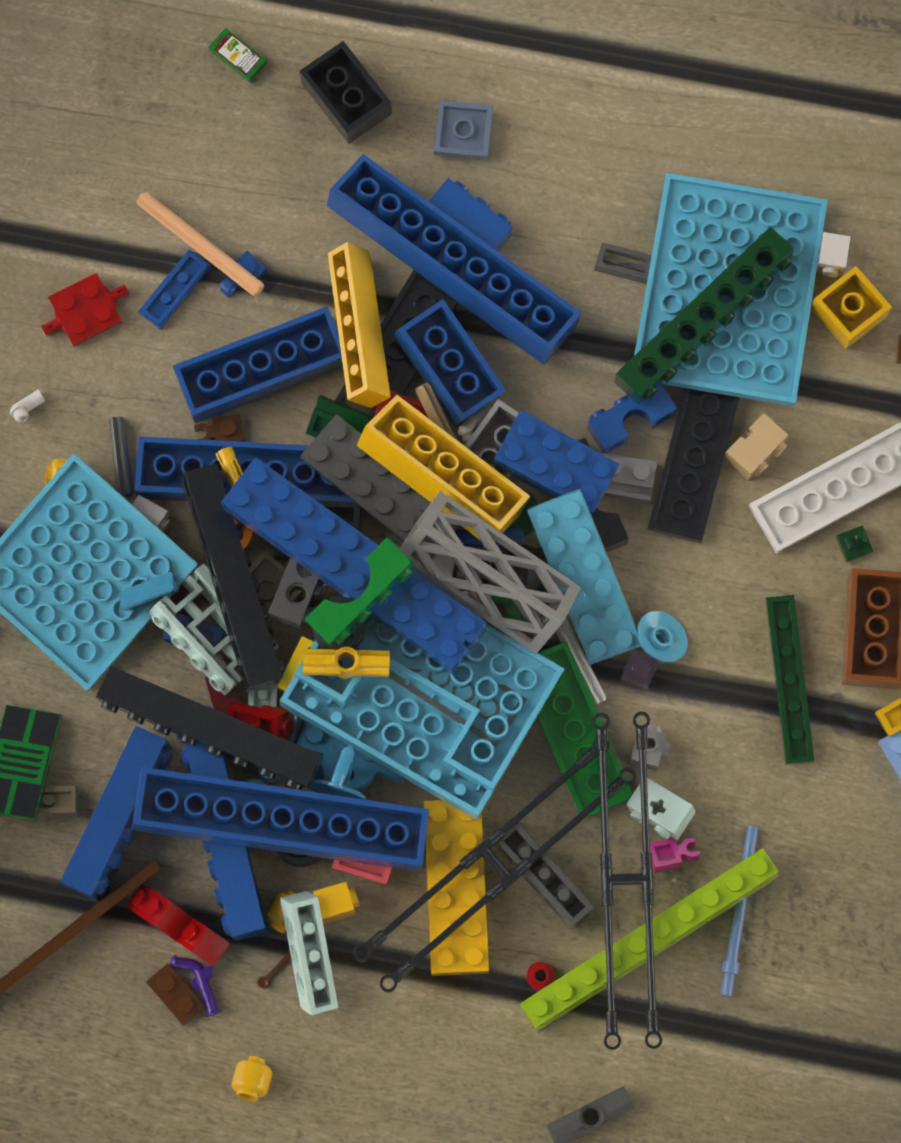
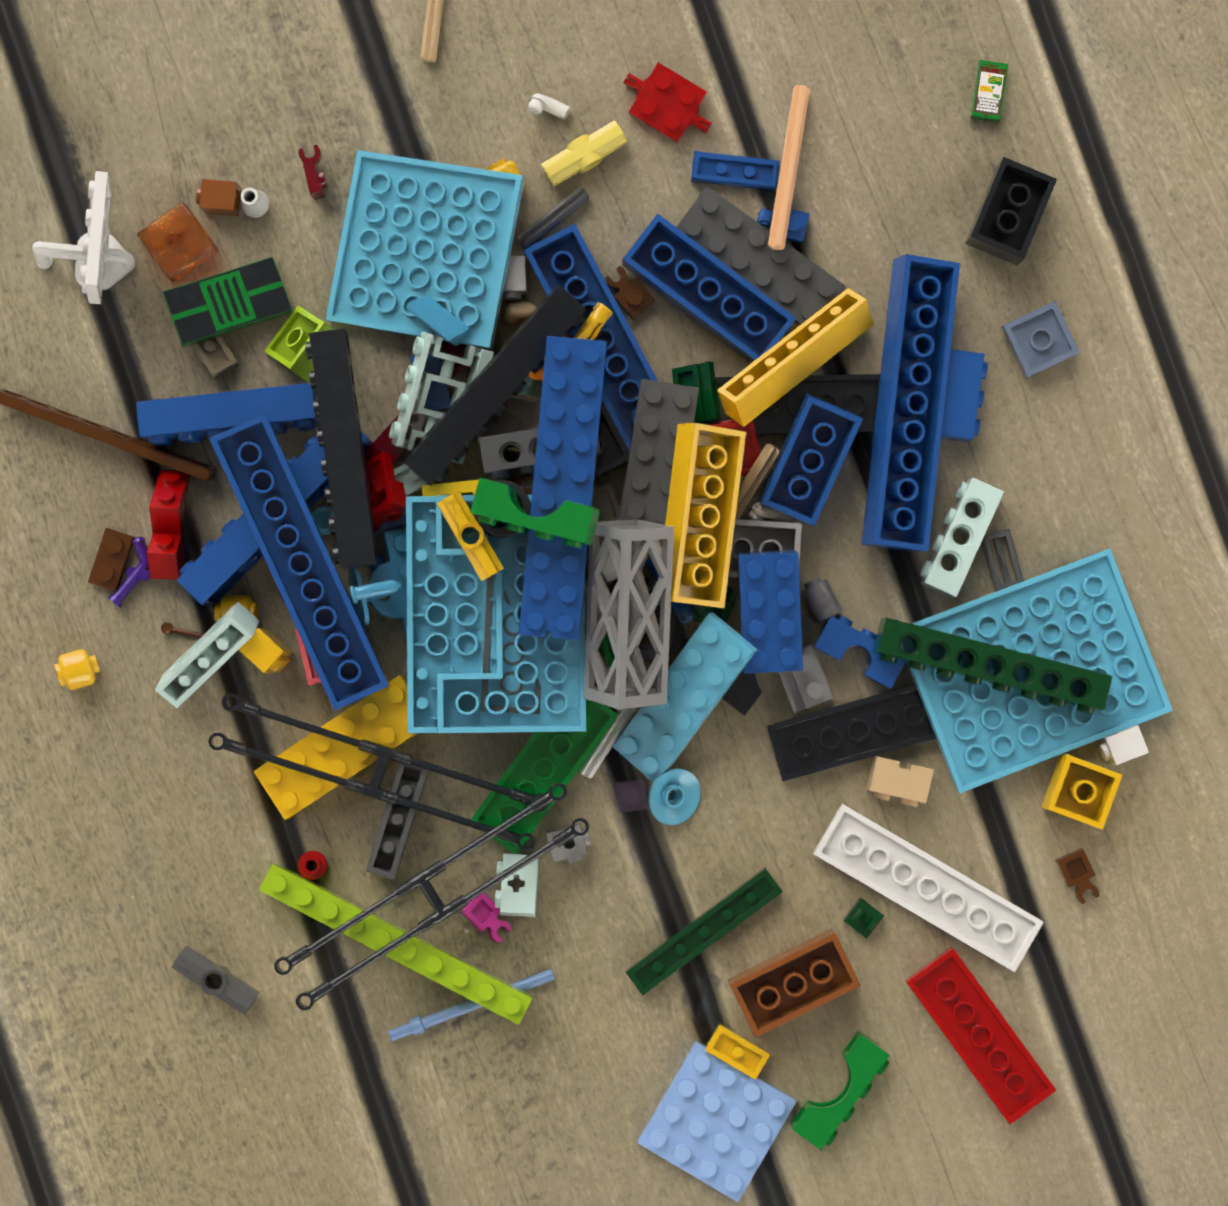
camera: 60 degrees right, 10 degrees up
none -> lime slope [264,306,334,383]
none -> tan arm [503,301,537,324]
none -> light yellow piece [541,120,627,187]
none -> dark grey plate [677,186,846,325]
none -> flat silver brick [801,576,843,623]
none -> light aqua brick [920,477,1004,598]

